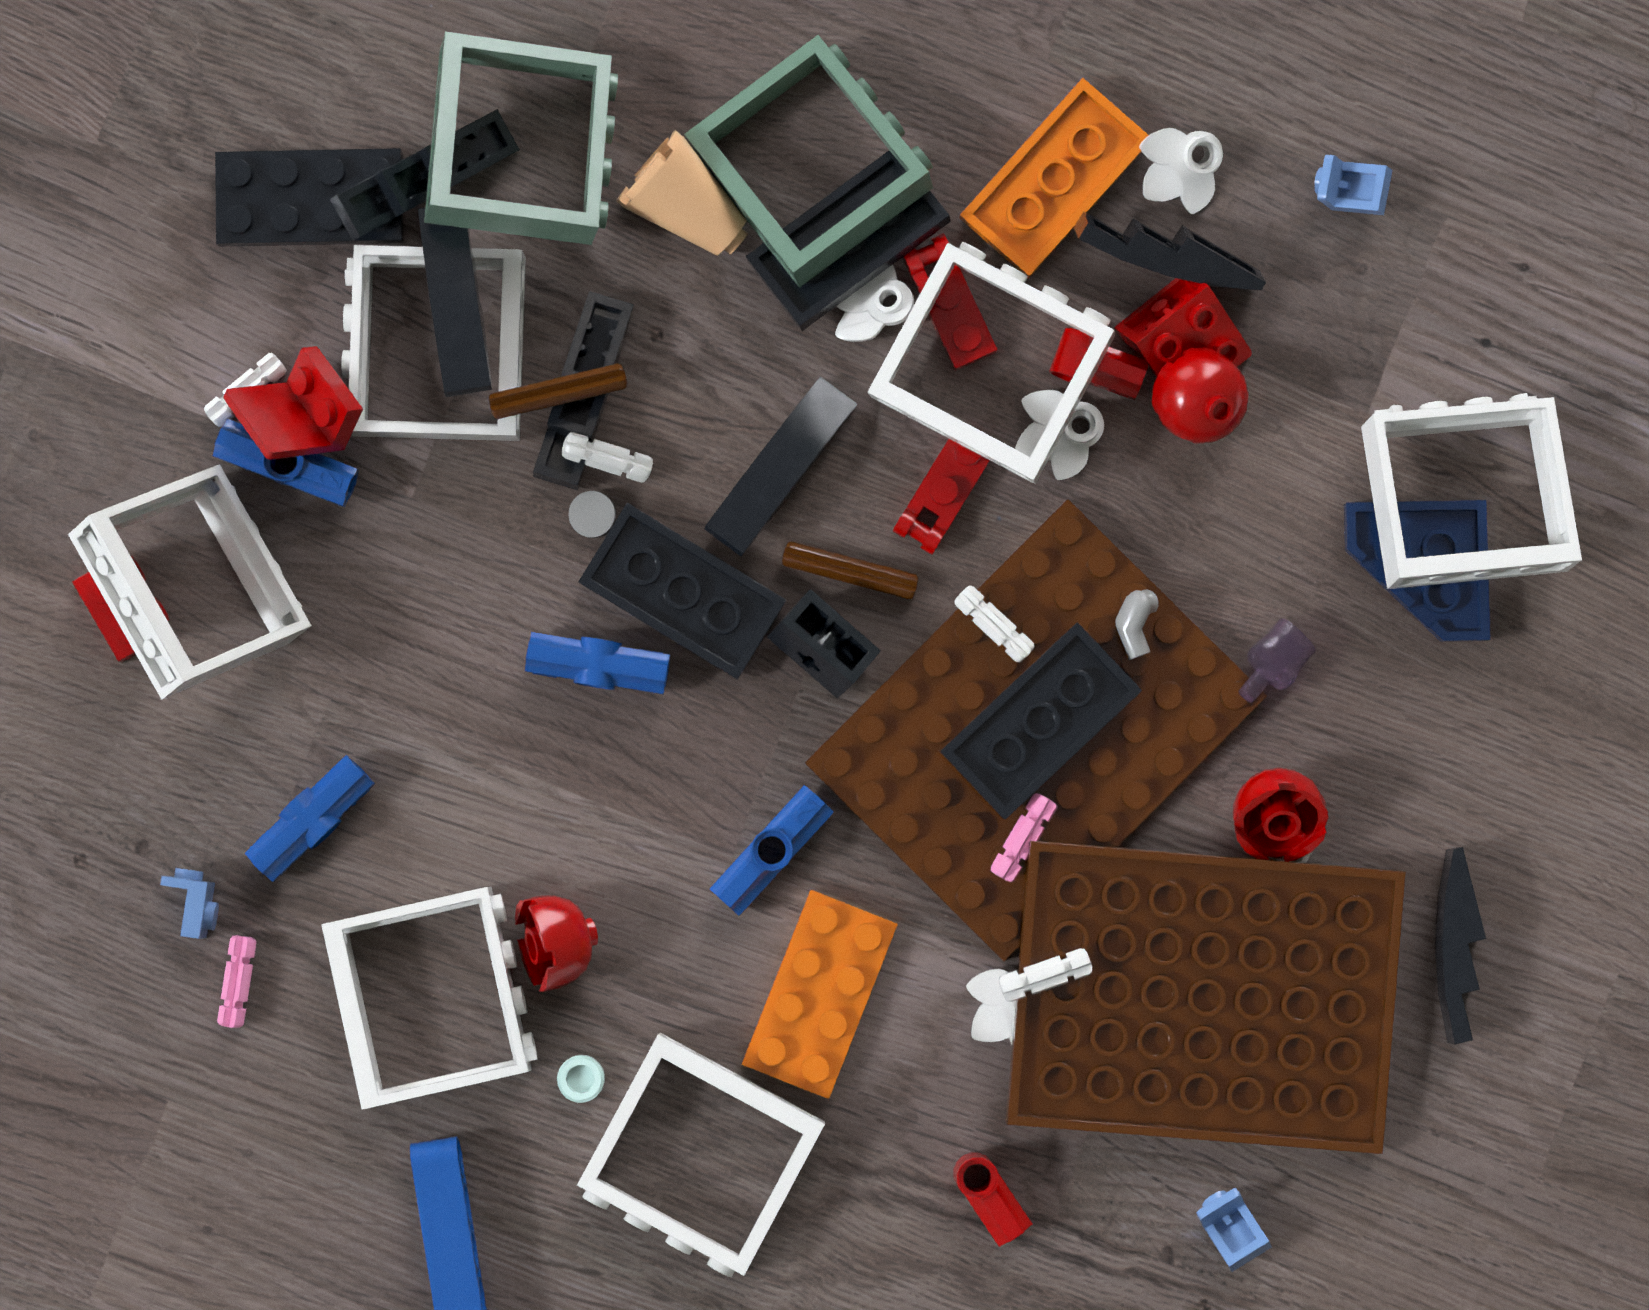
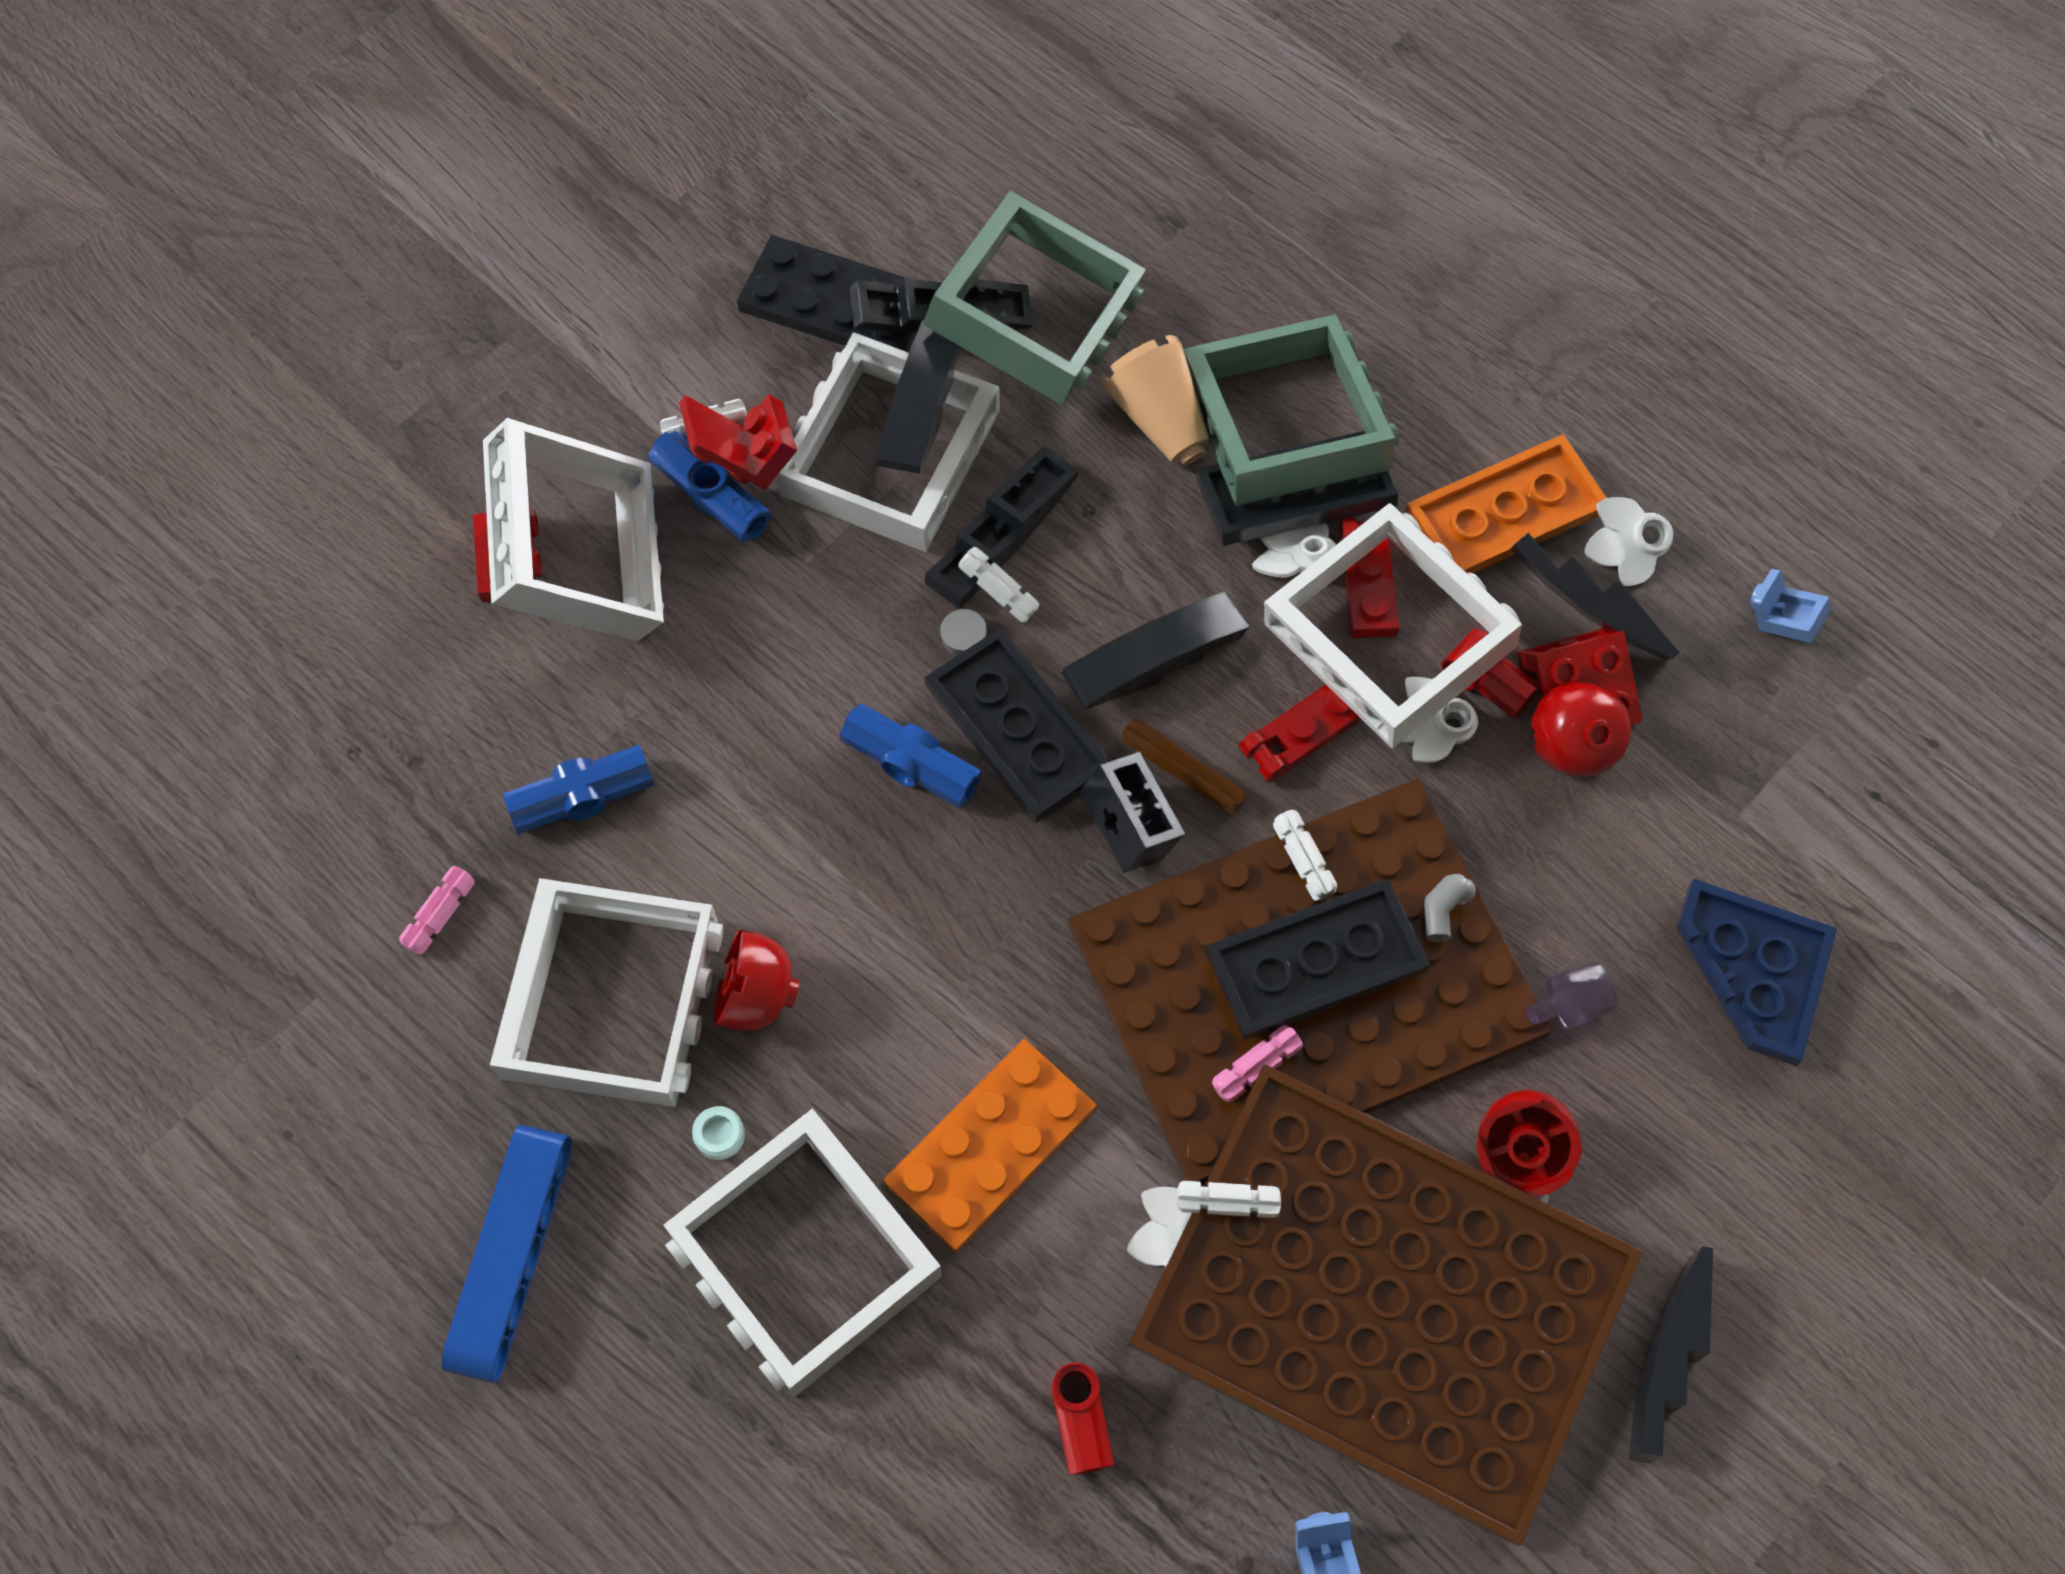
camera: 20 degrees right, 20 degrees down
medium blue bracket [160,868,219,939] -> none
reddish brown axle [489,363,627,419] -> none
blue piece [709,785,834,916] -> none
white window [1361,393,1582,589] -> none

